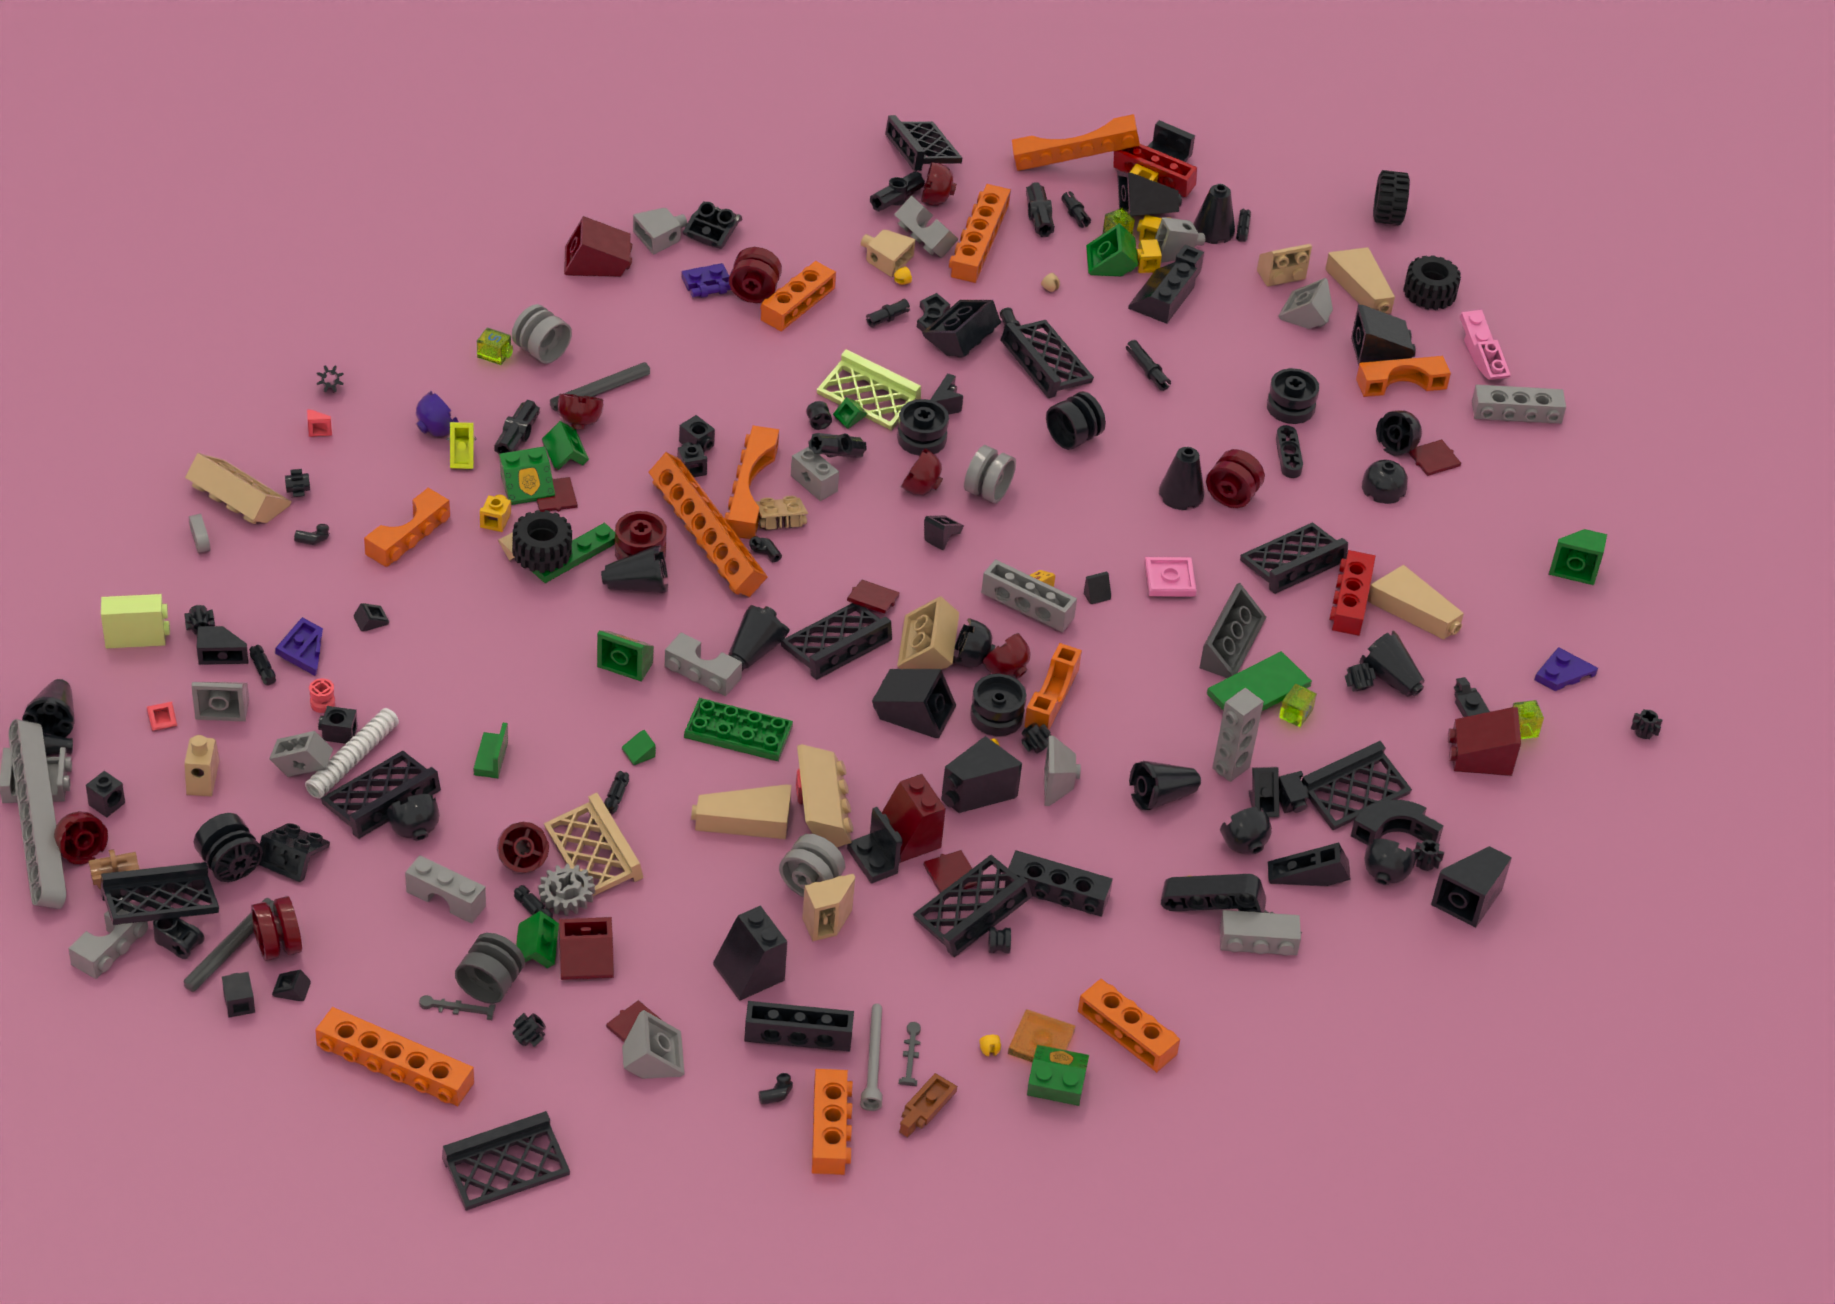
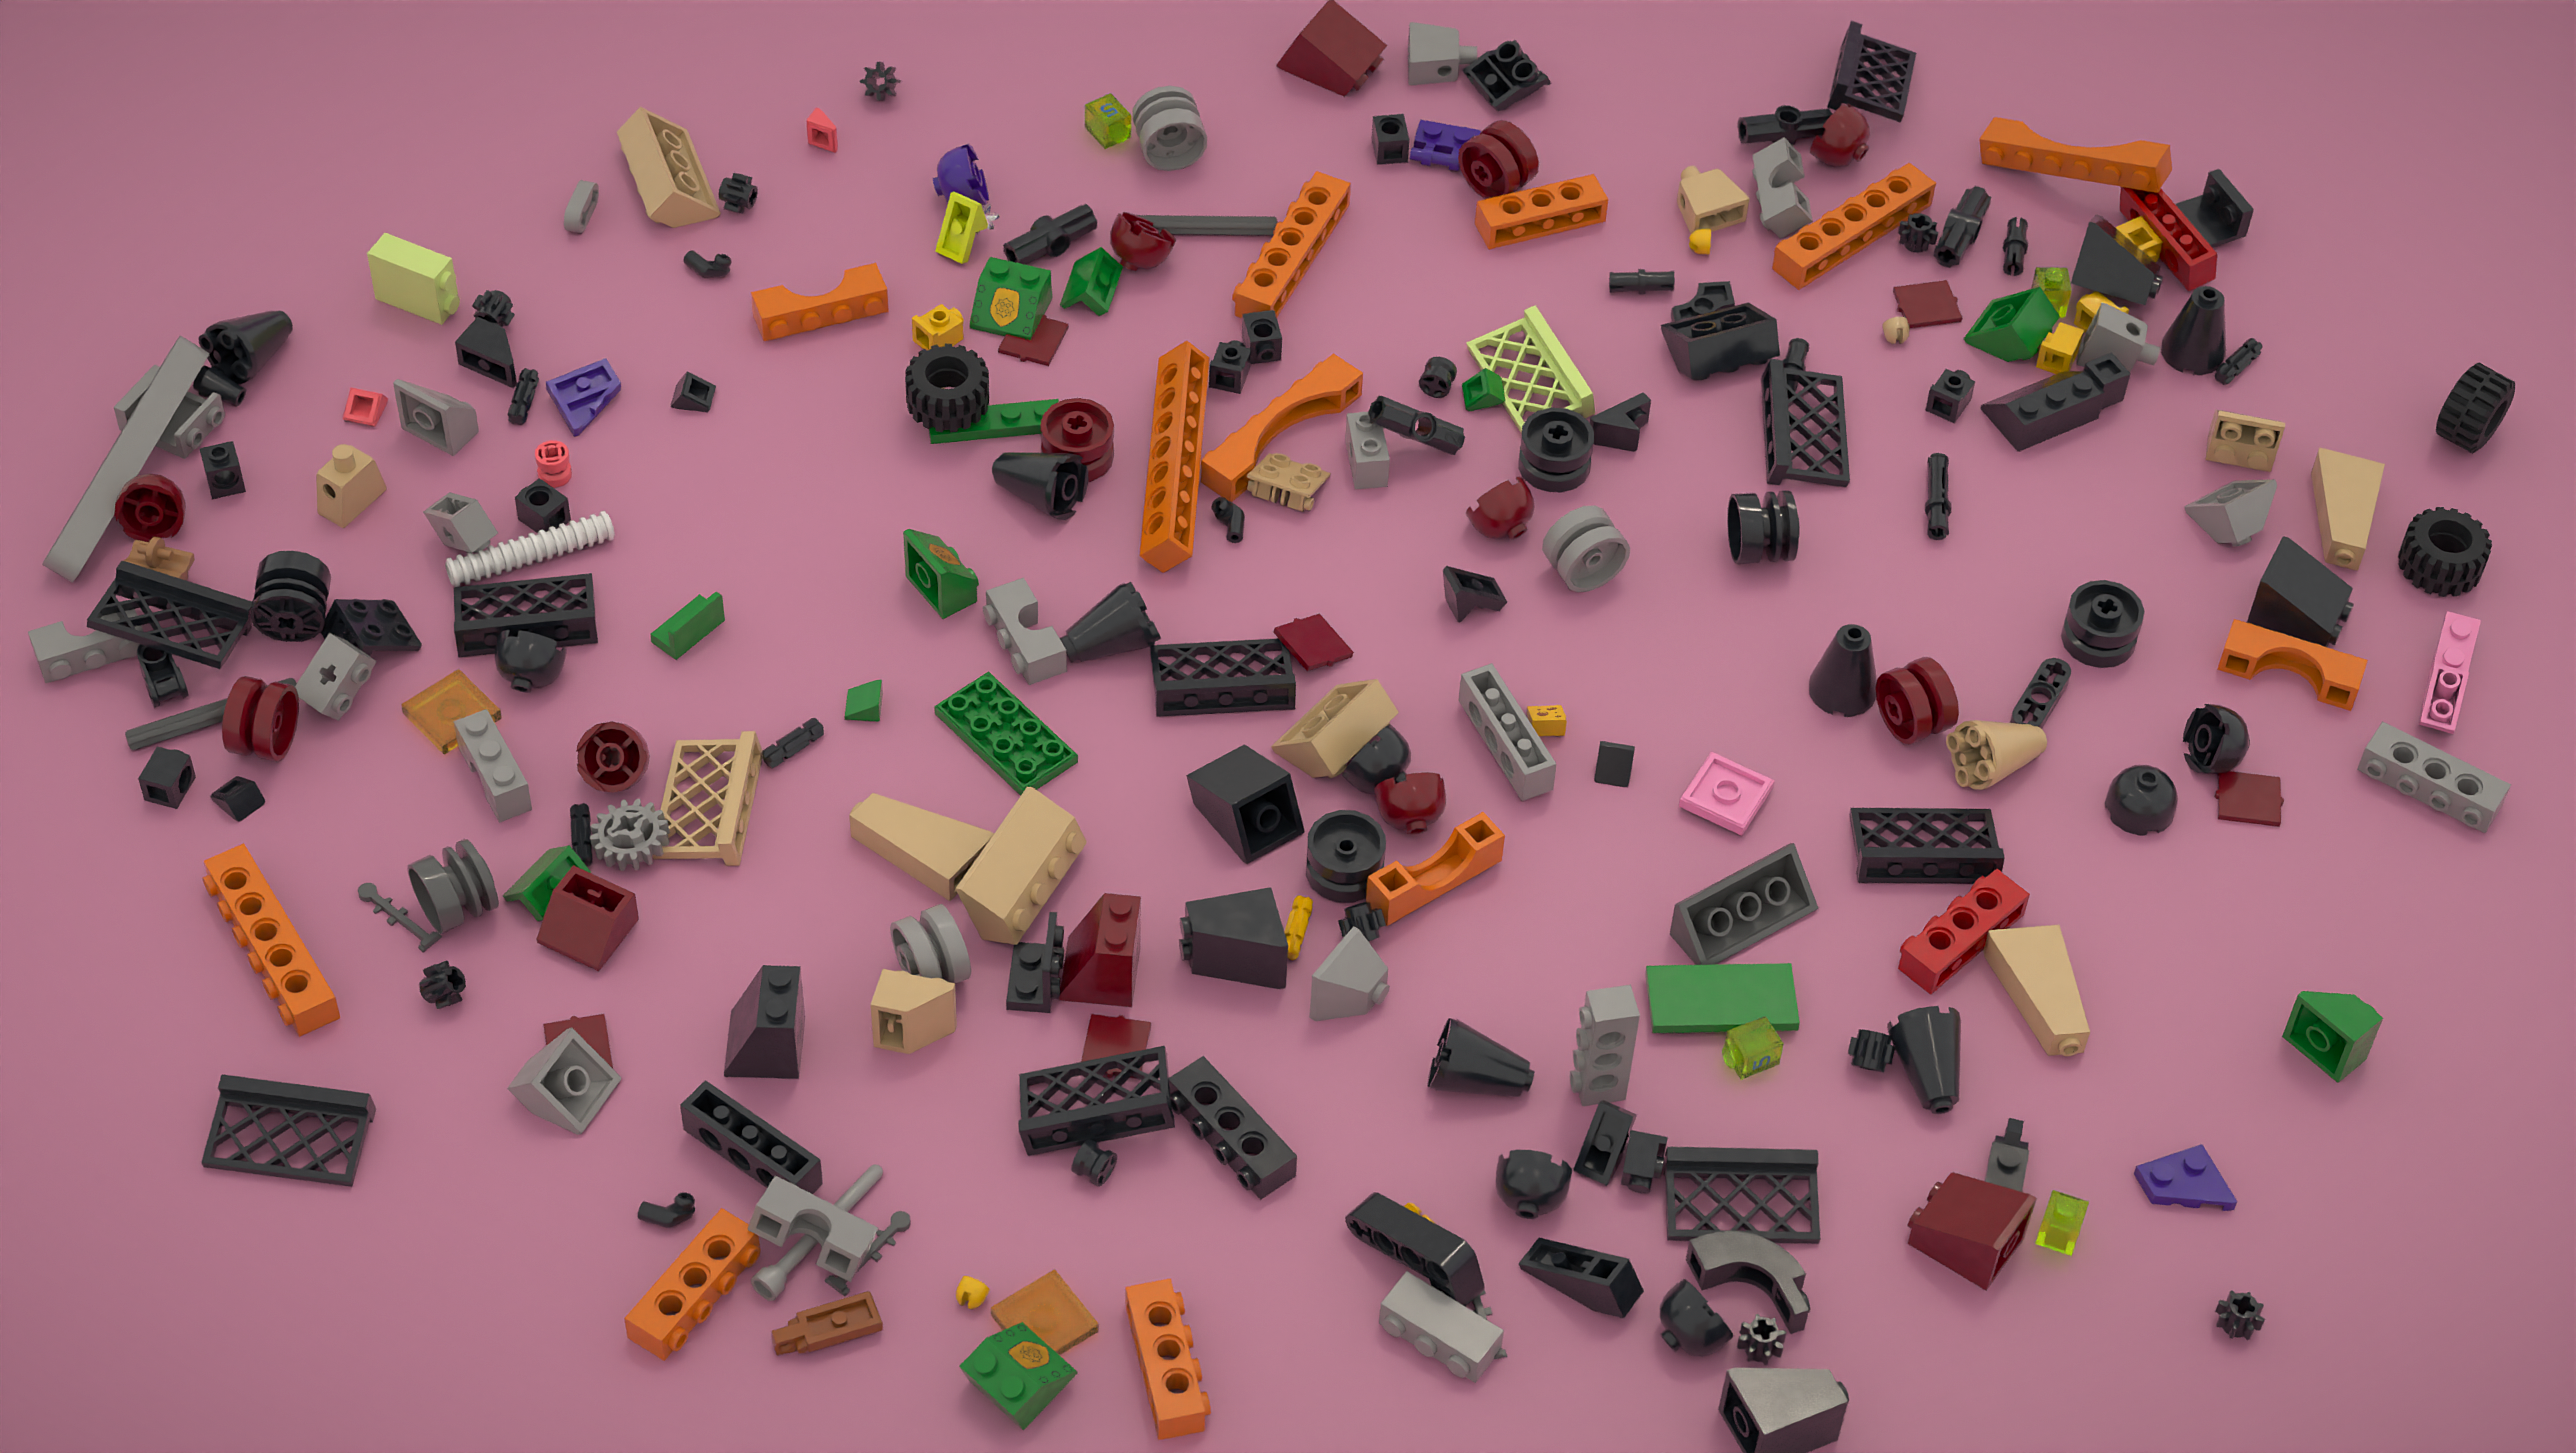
camera: 35 degrees right, 5 degrees up
none -> light grey brick [295,633,377,721]
none -> clear yellow tile [401,669,502,755]
none -> light grey arch [747,1176,878,1282]
none -> orange brick [1232,171,1351,318]
none -> black brick [1371,114,1410,165]
none -> dark red piece [1893,280,1963,329]
none -> black gear [1898,213,1938,253]
none -> black brick [1925,369,1975,424]
none -> tan cone [1946,720,2047,790]

